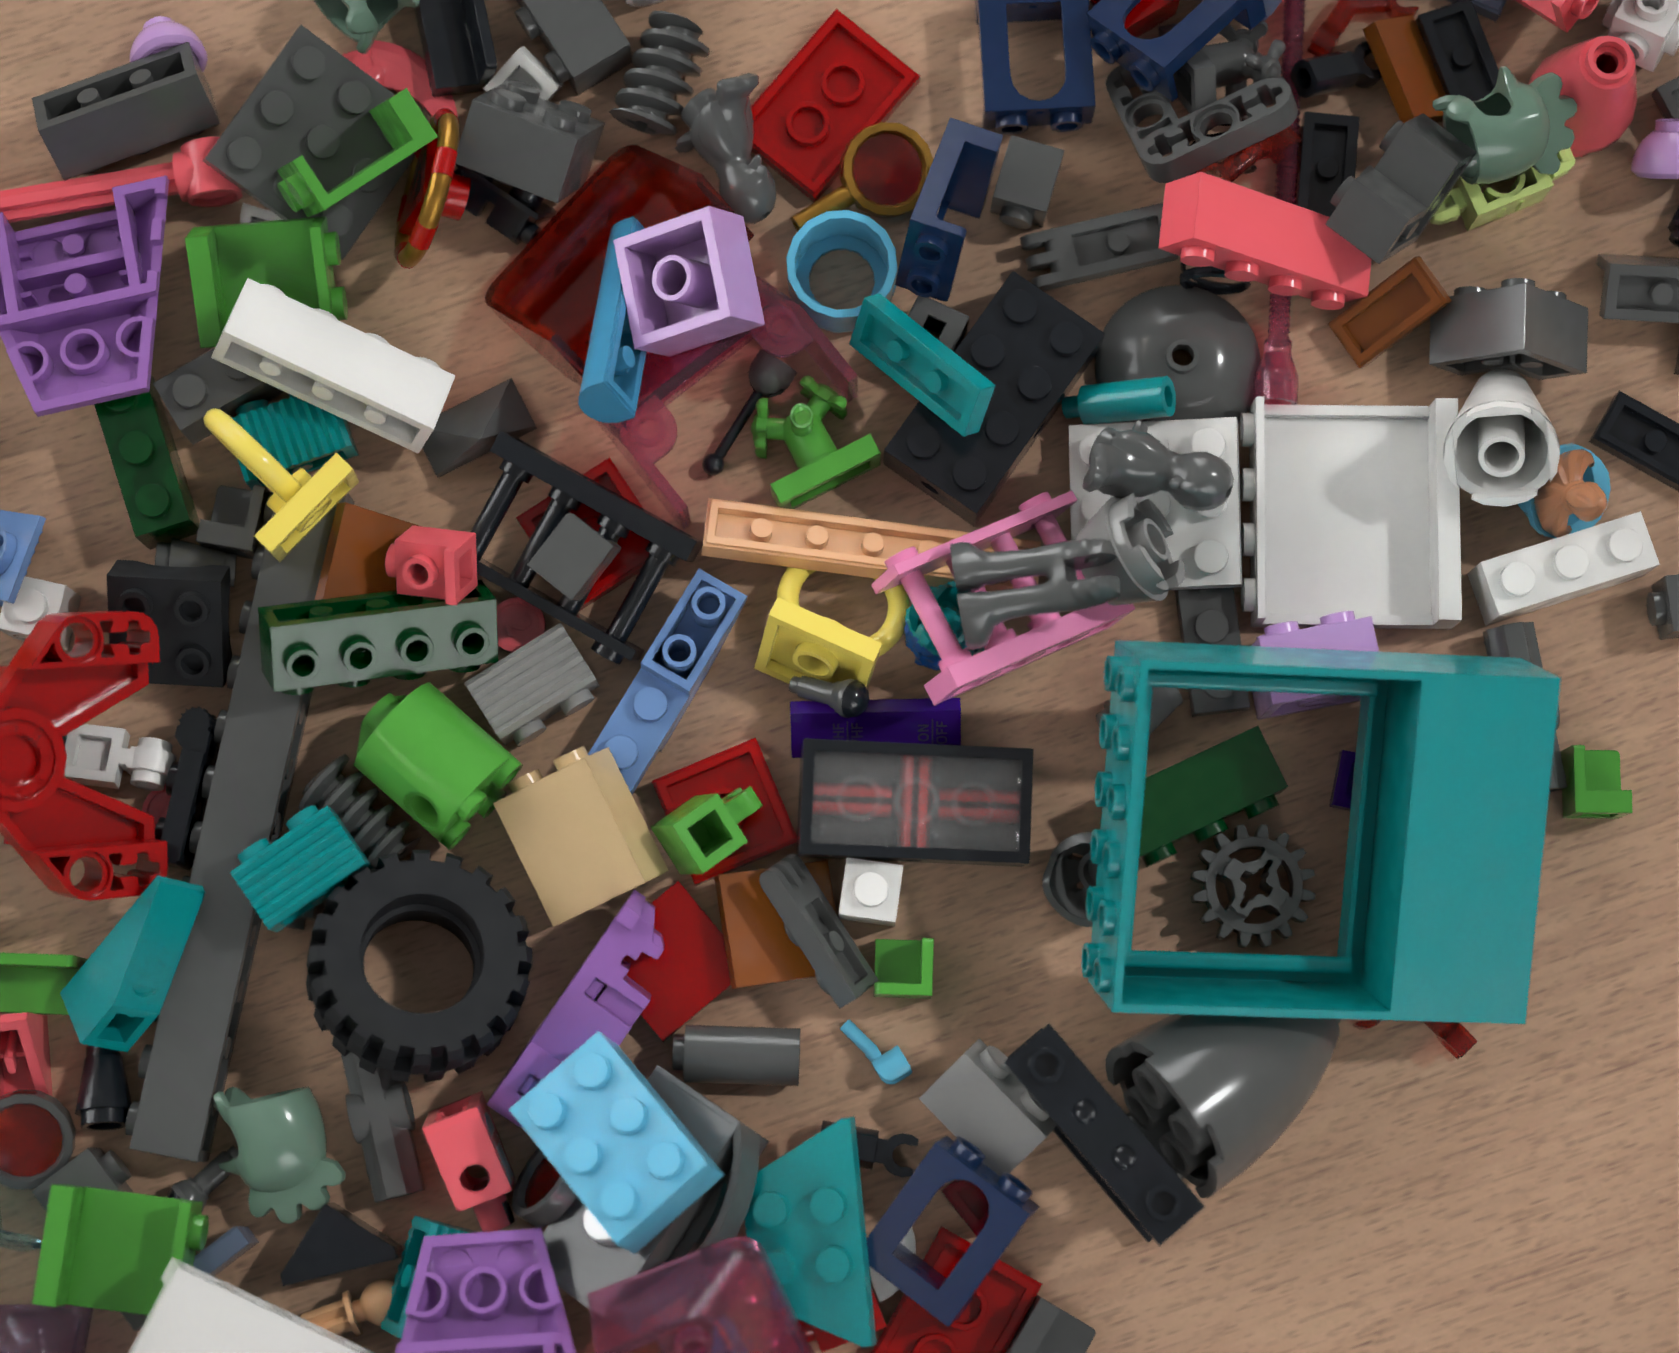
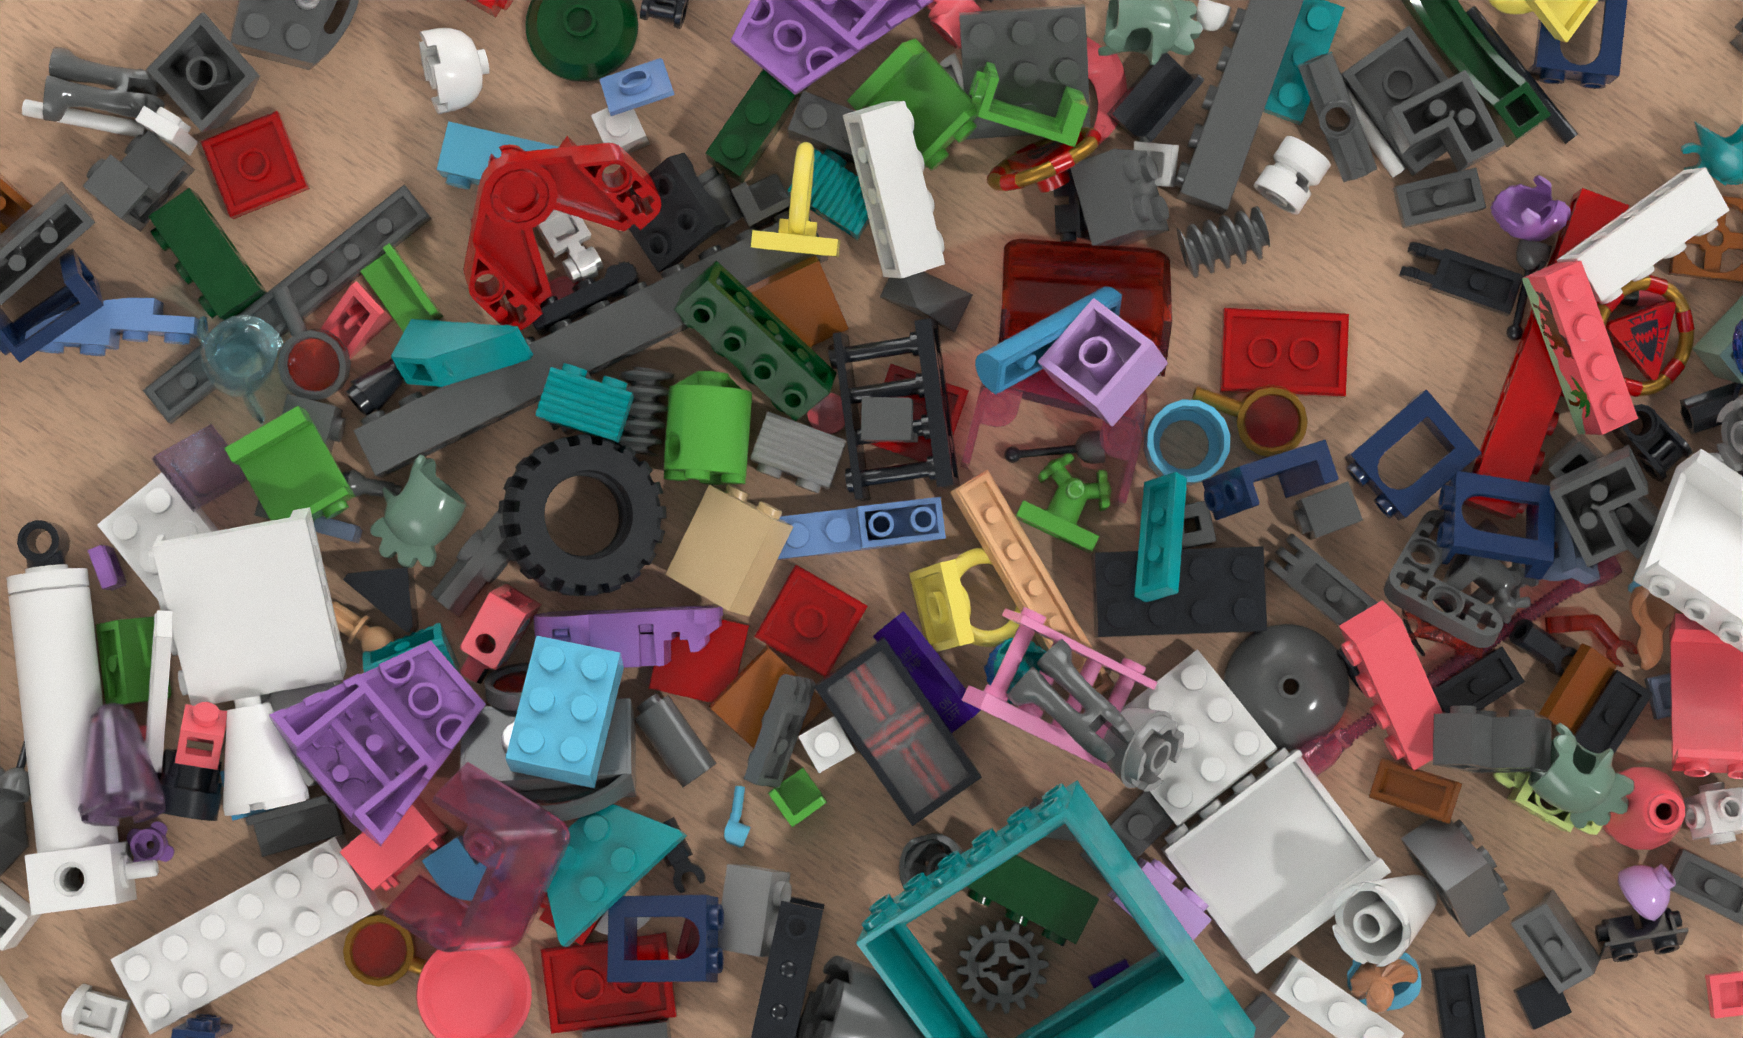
camera: 55 degrees right, 5 degrees up
coral brick [385,525,478,605] -> none
bright green brick [650,786,763,875] -> none
dark grey animal [675,73,776,224] -> none
dark grey piece [789,676,869,719] -> none
teal cylinder [1062,376,1176,425] -> none
dark grey animal [1082,420,1234,511] -> none

